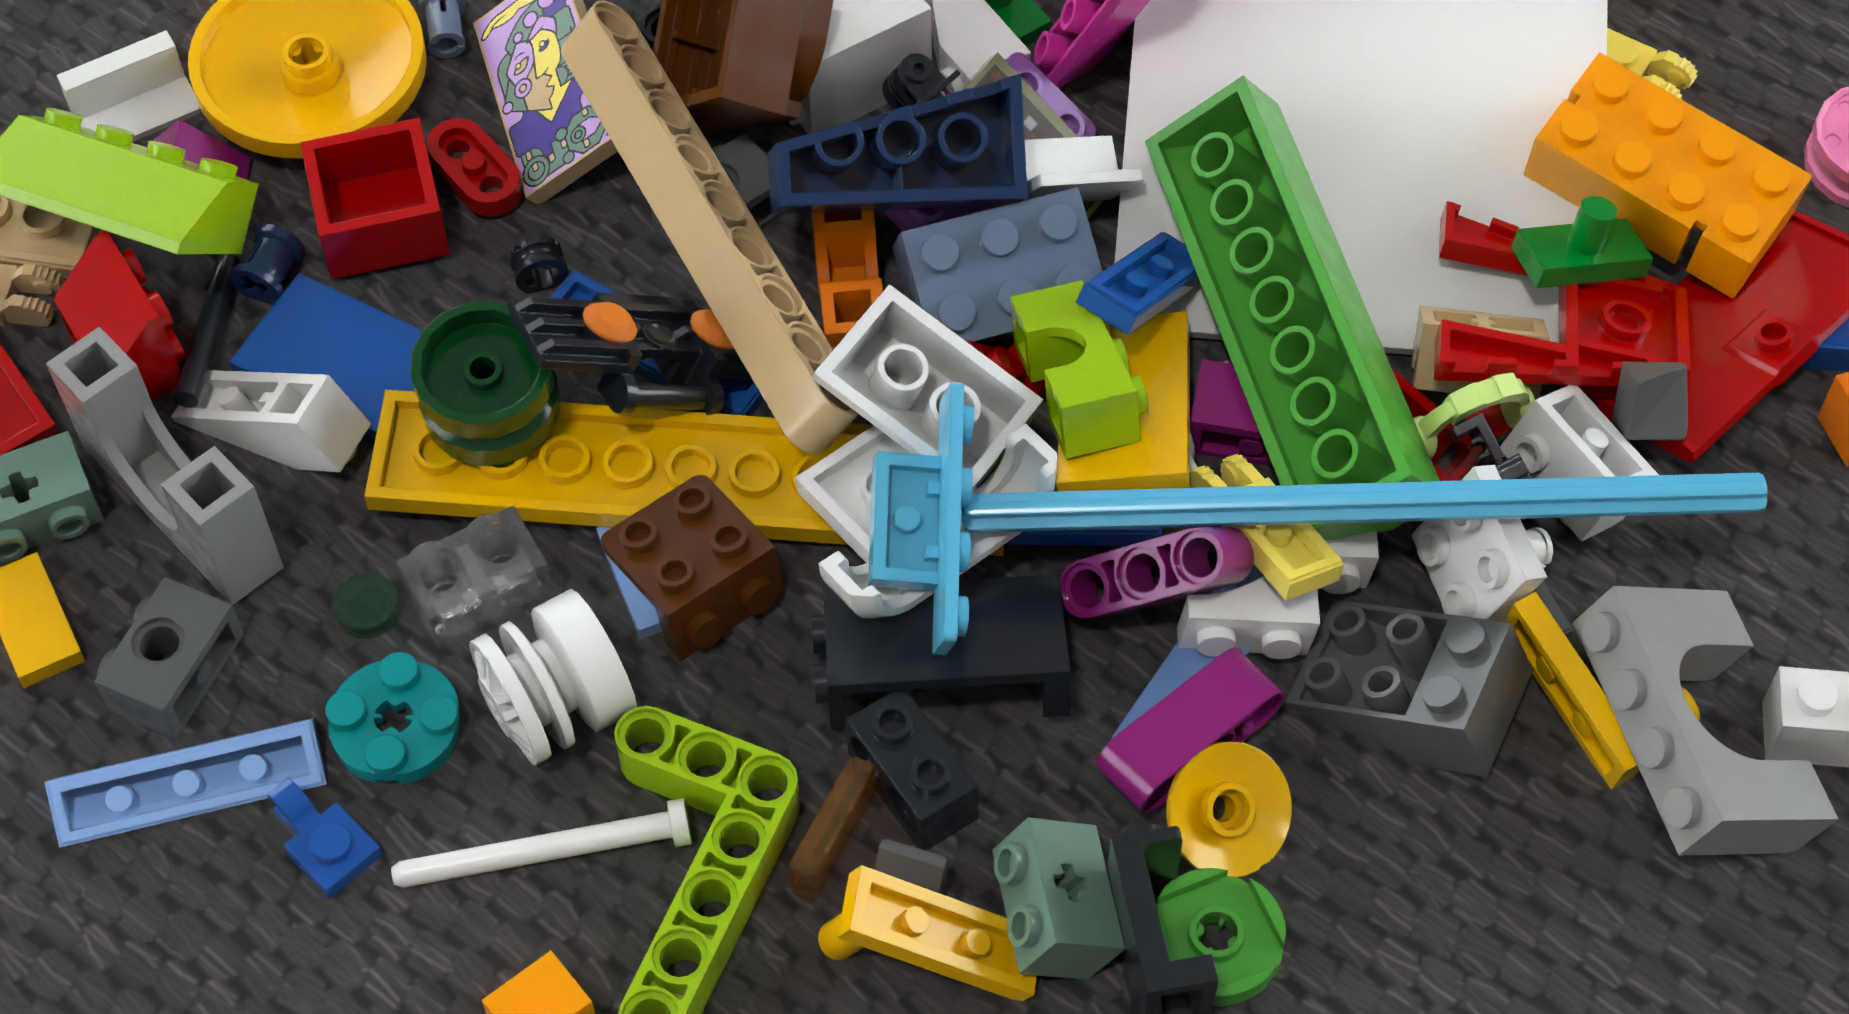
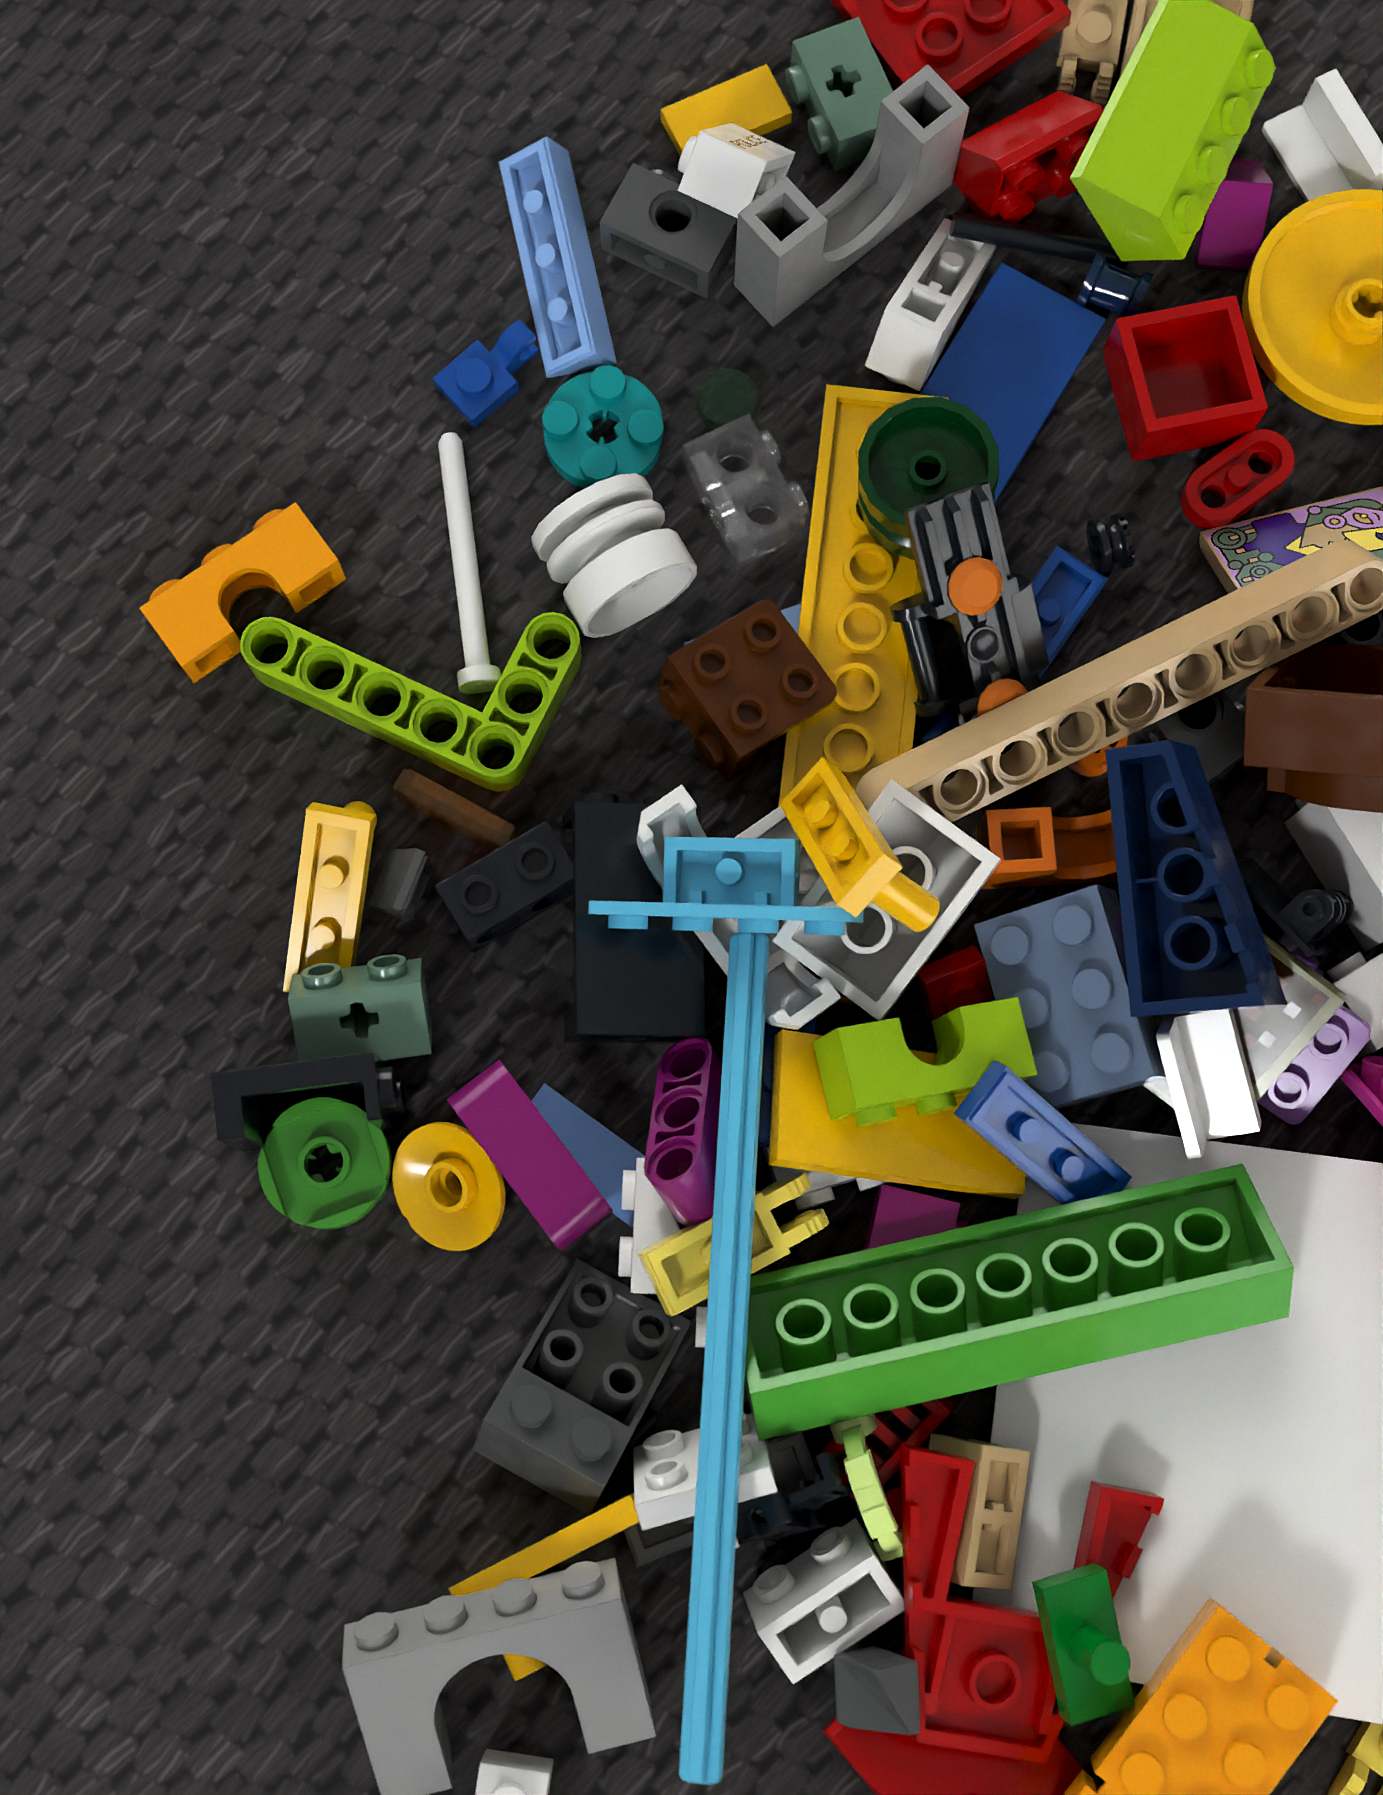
camera: 90 degrees right, 20 degrees up
none -> white brick [678,123,795,219]
none -> yellow piece [780,756,940,932]

